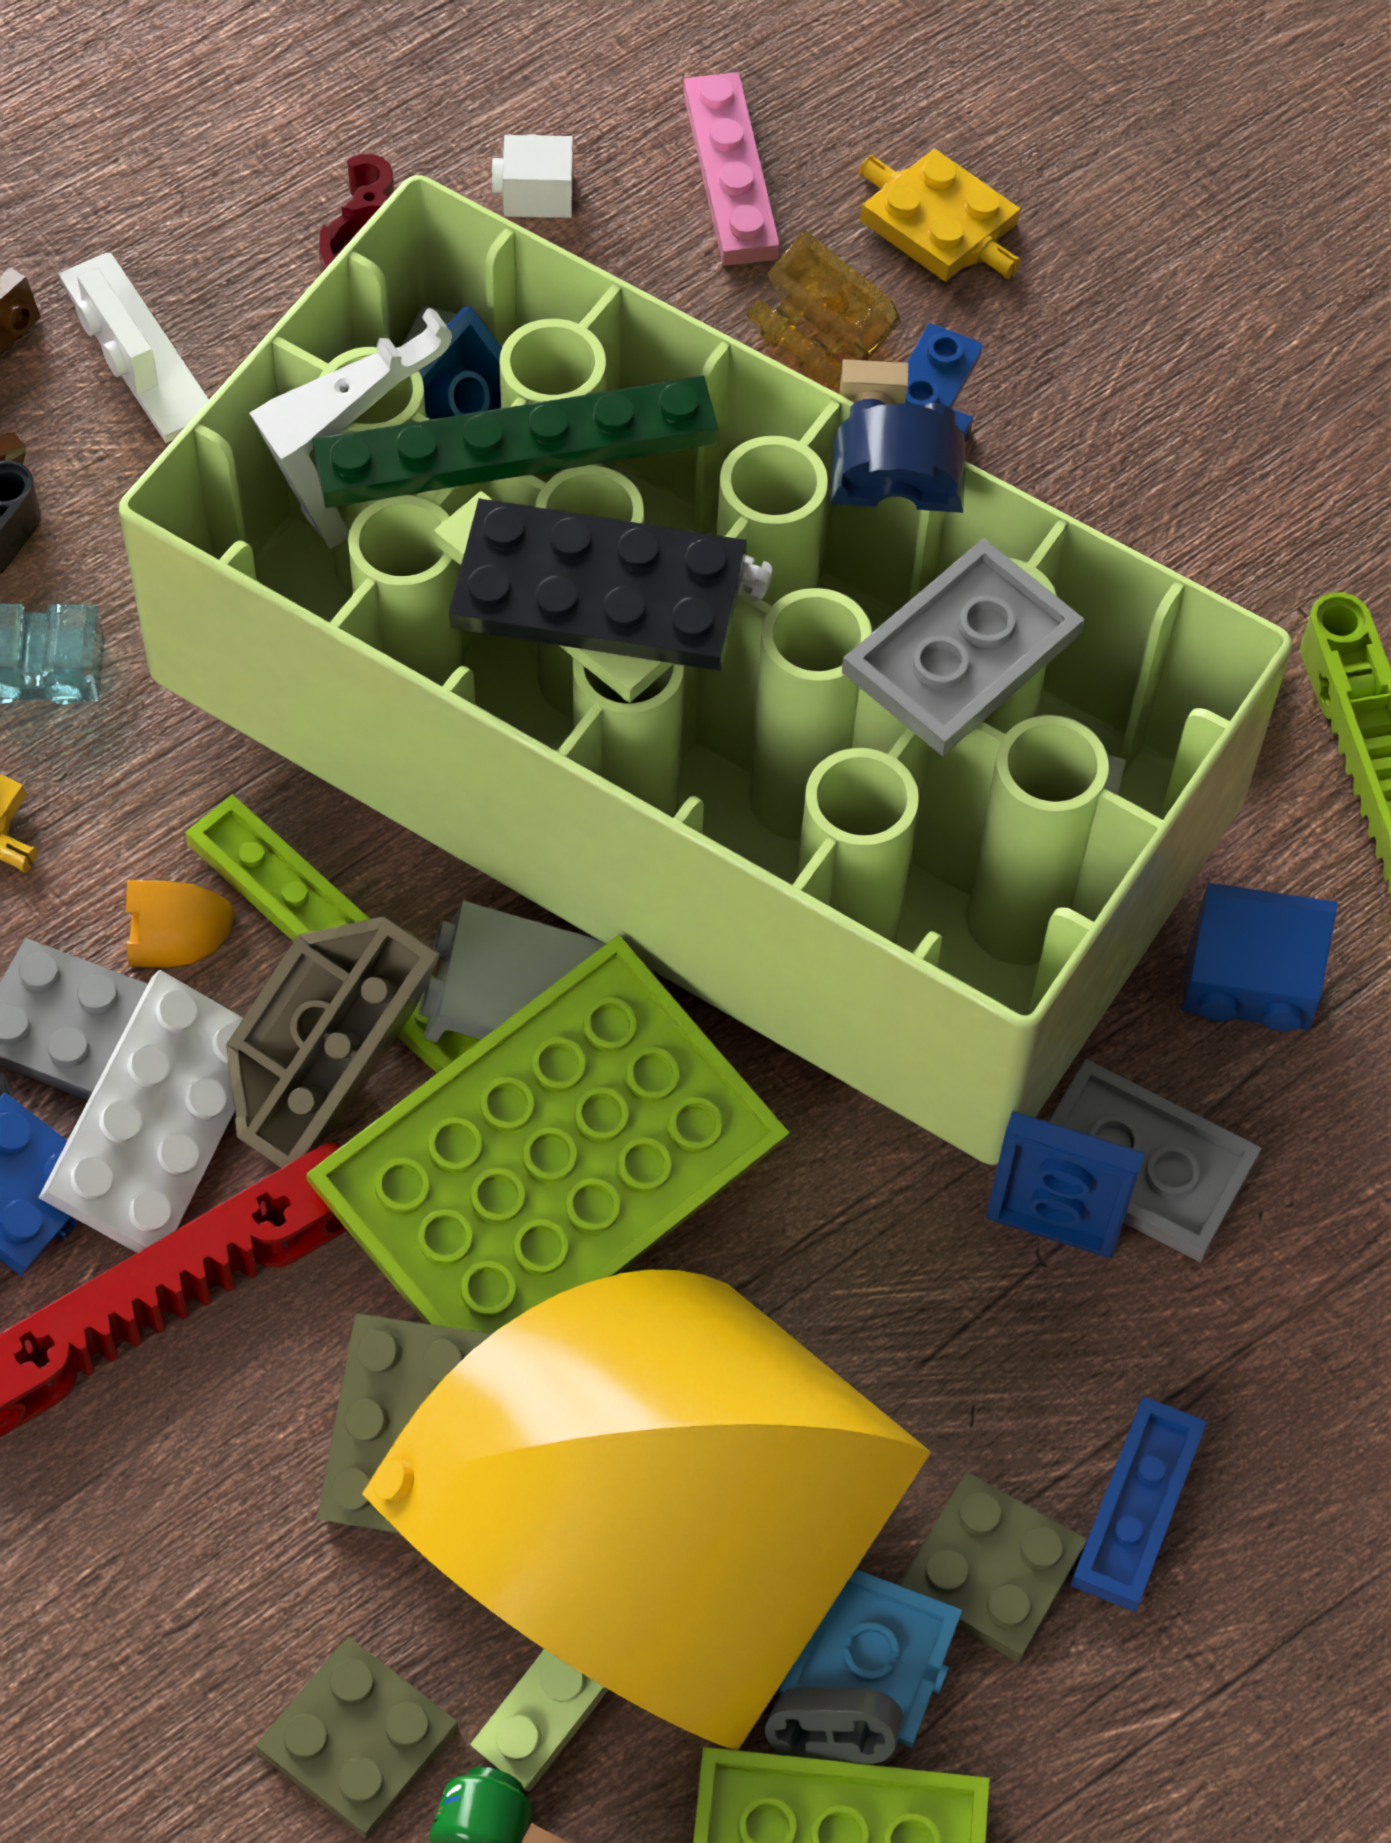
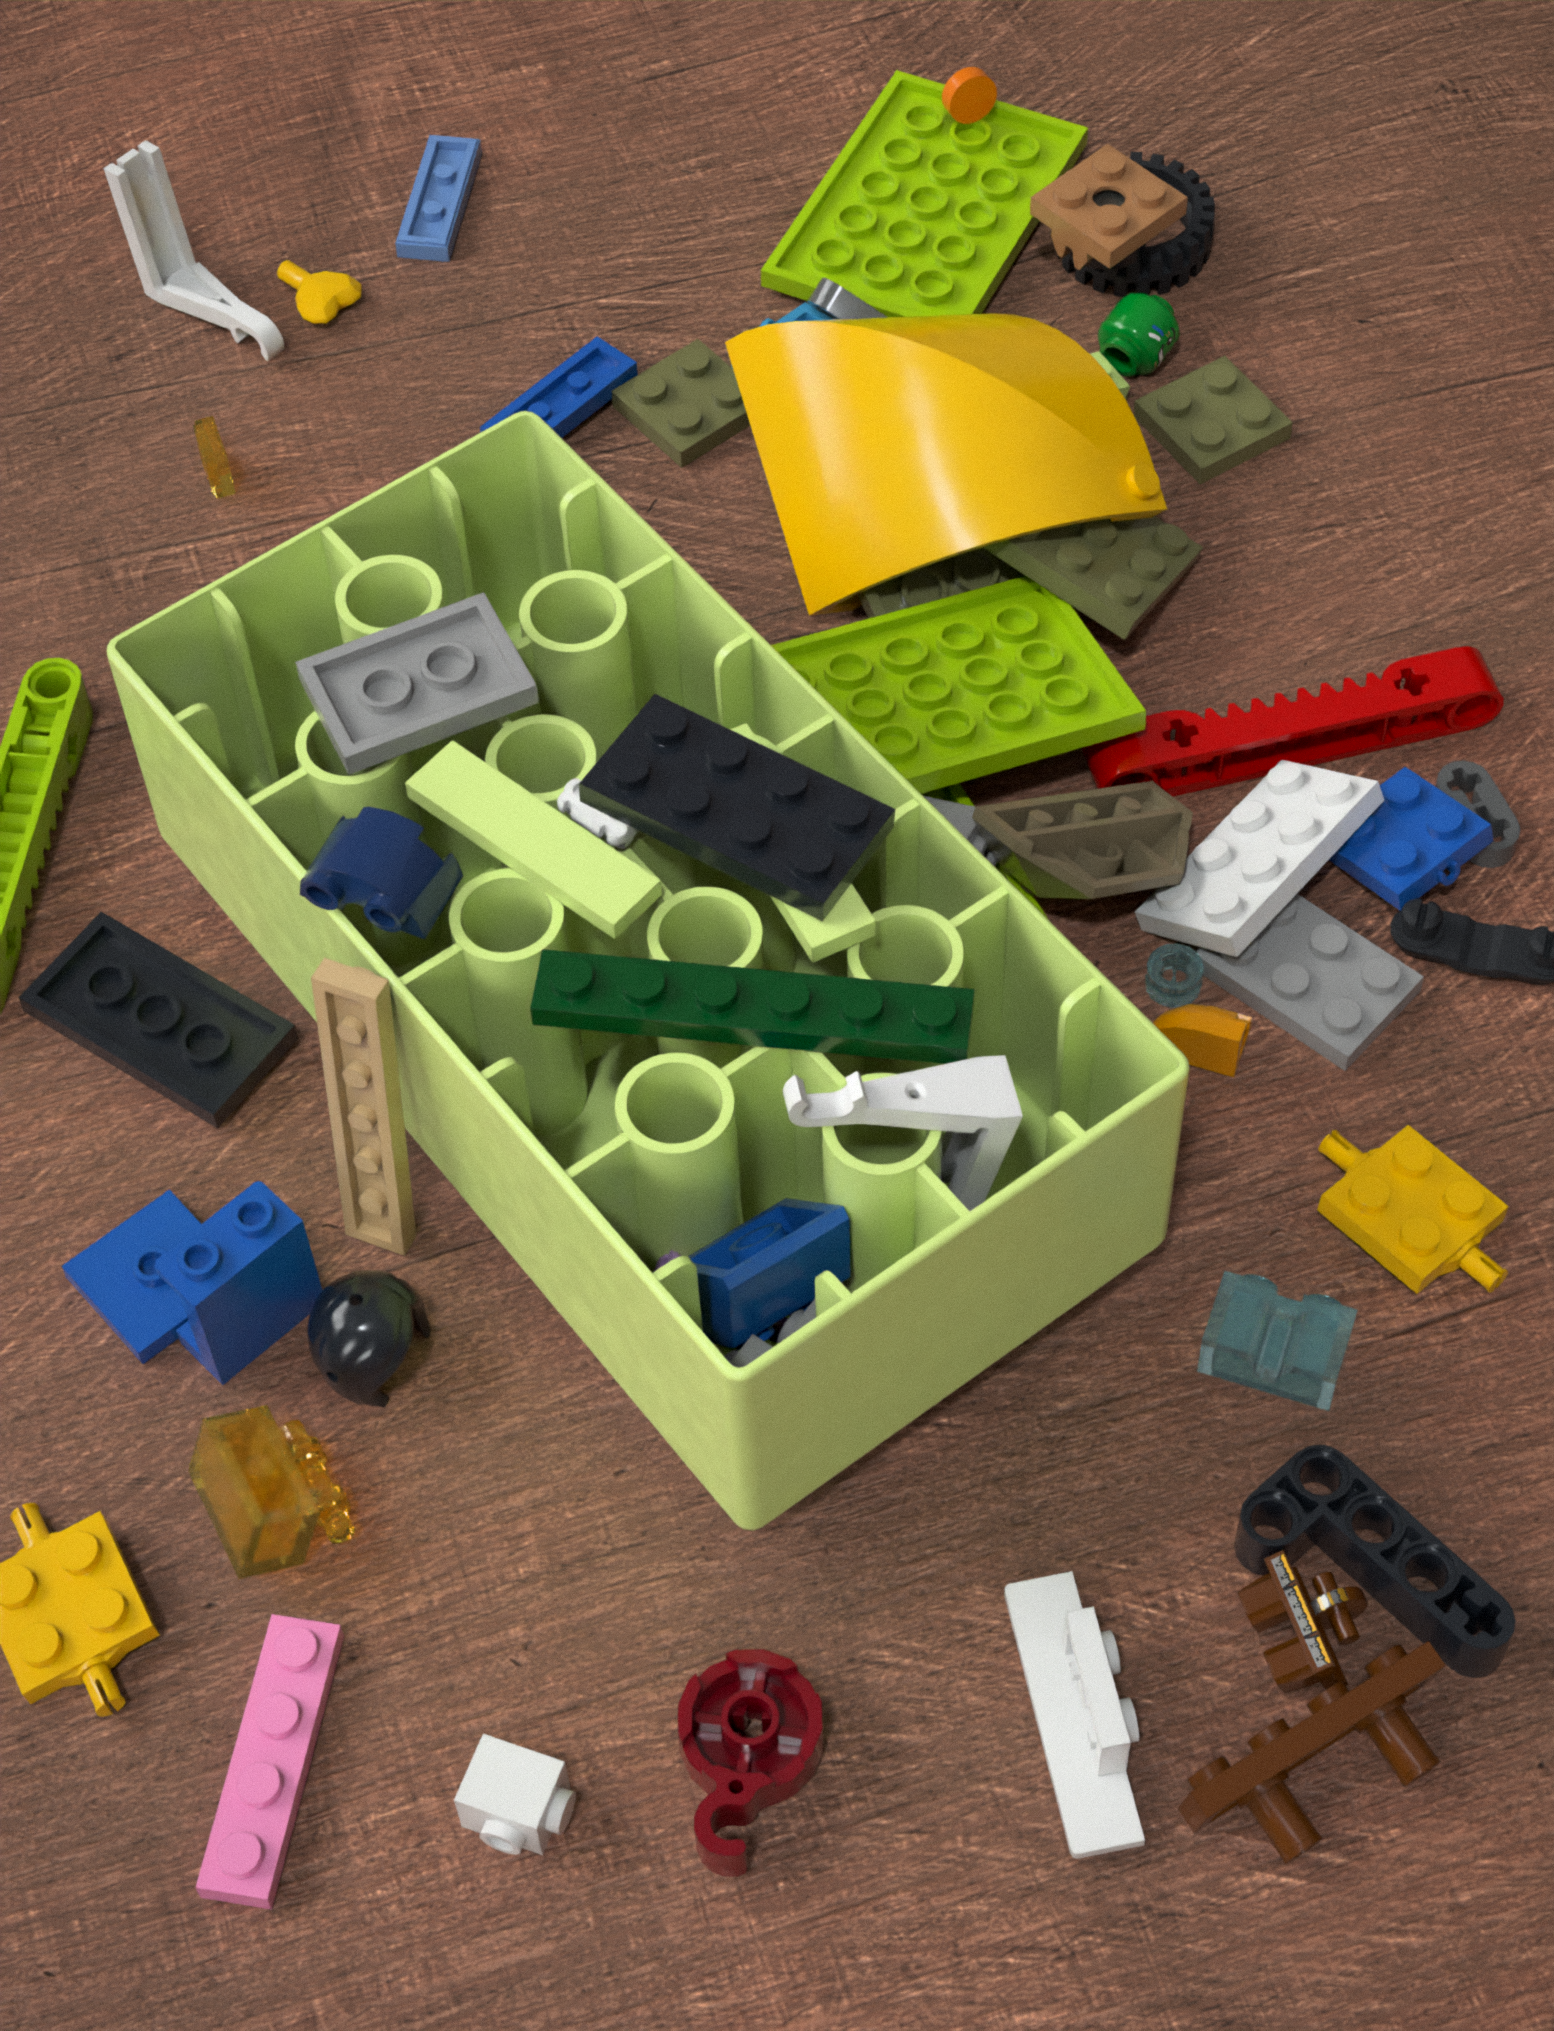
camera: 155 degrees left, 5 degrees down
none -> blue plate [61,1189,201,1364]
none -> yellowish green tile [405,740,662,939]
none -> clear light blue bush [1145,944,1204,1008]

